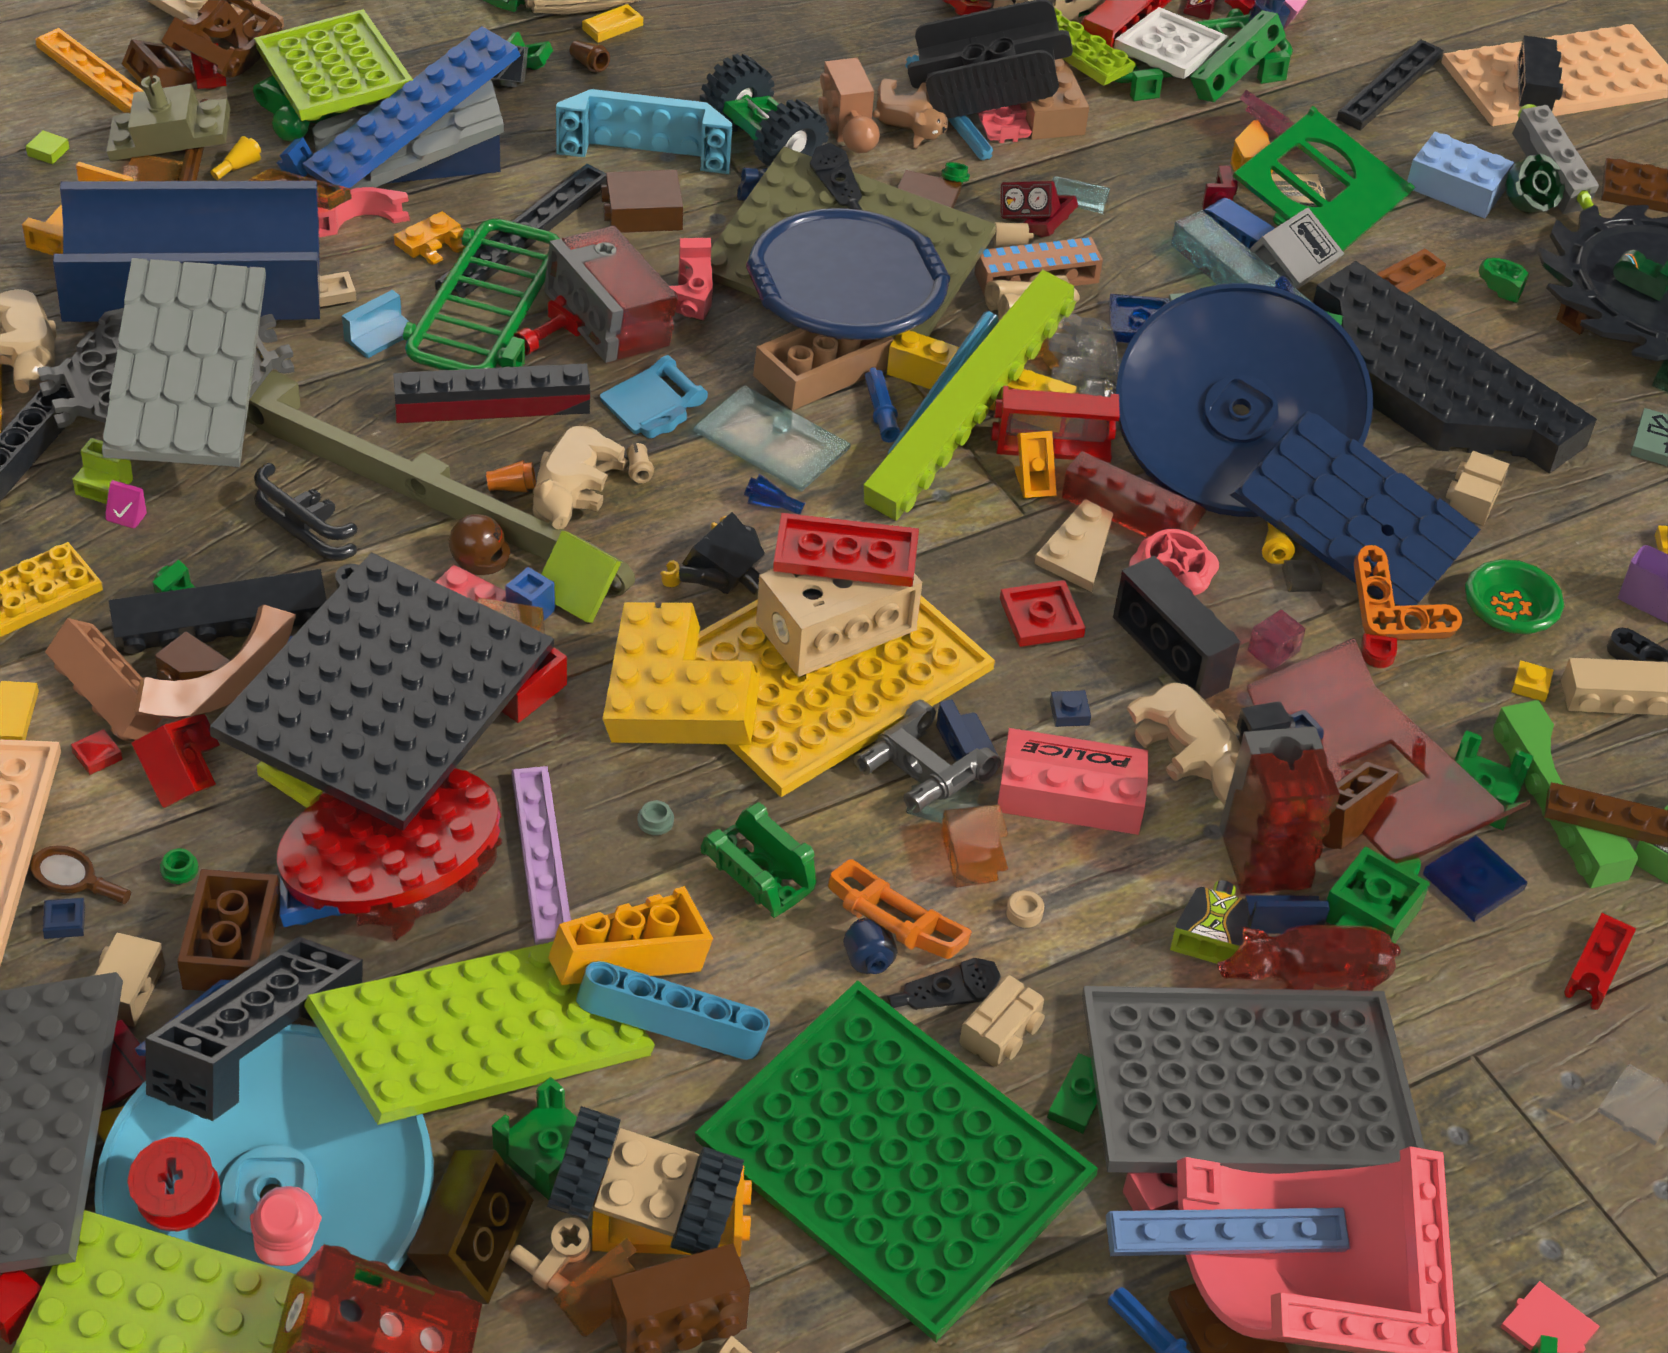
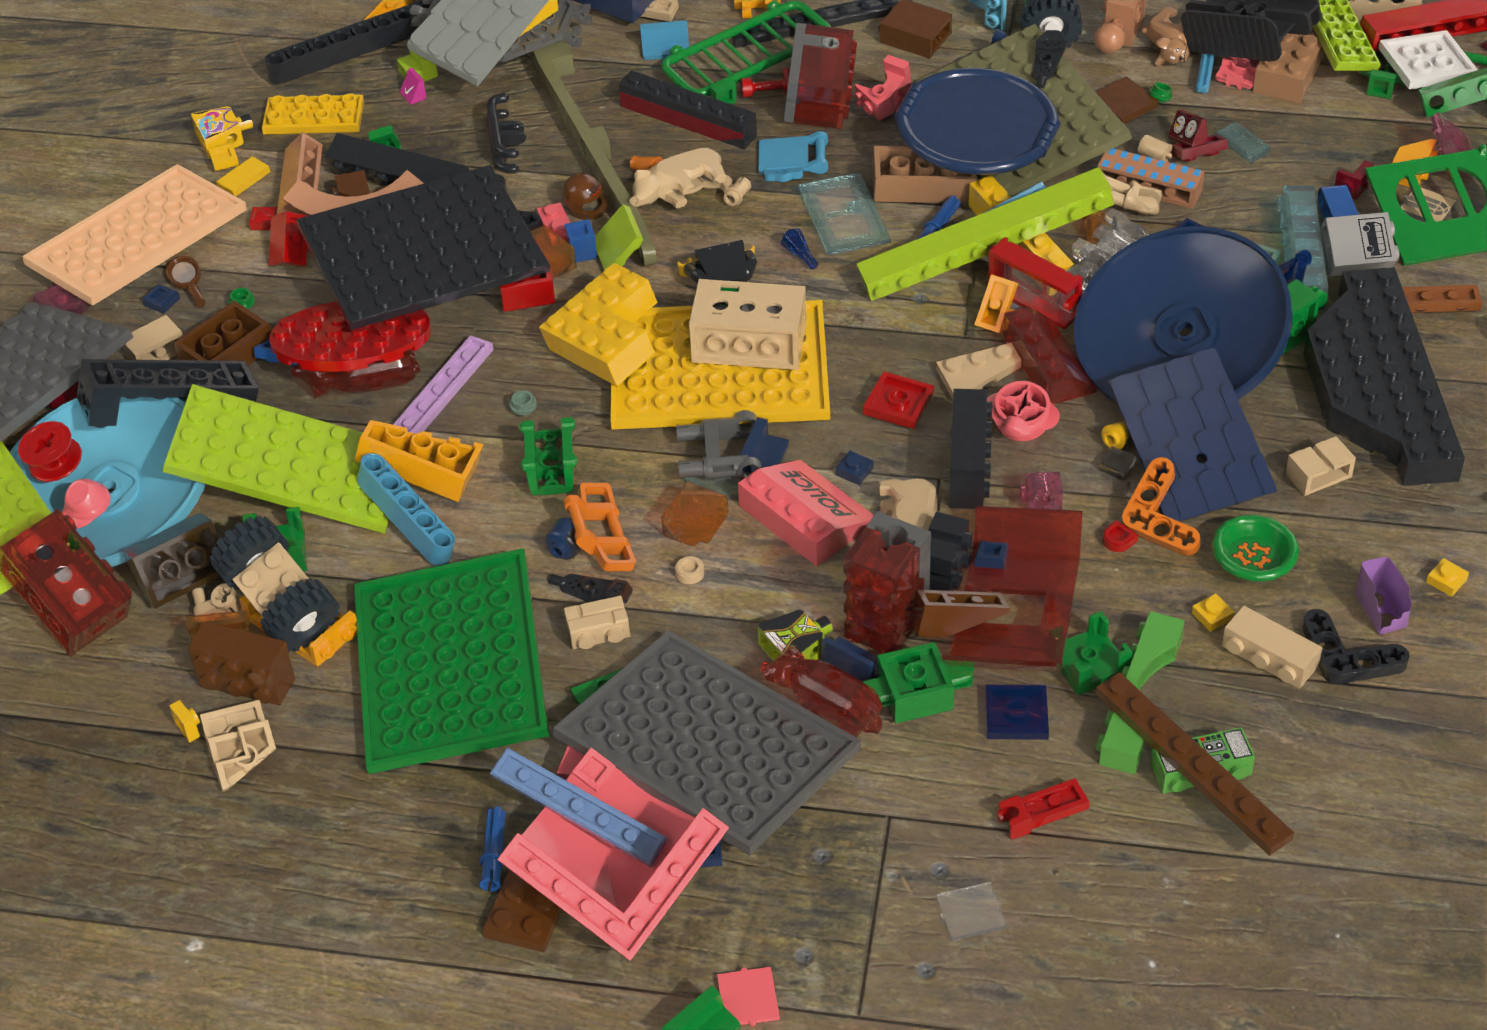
camera: 45 degrees right, 0 degrees up
red plate [773,513,919,587] -> none

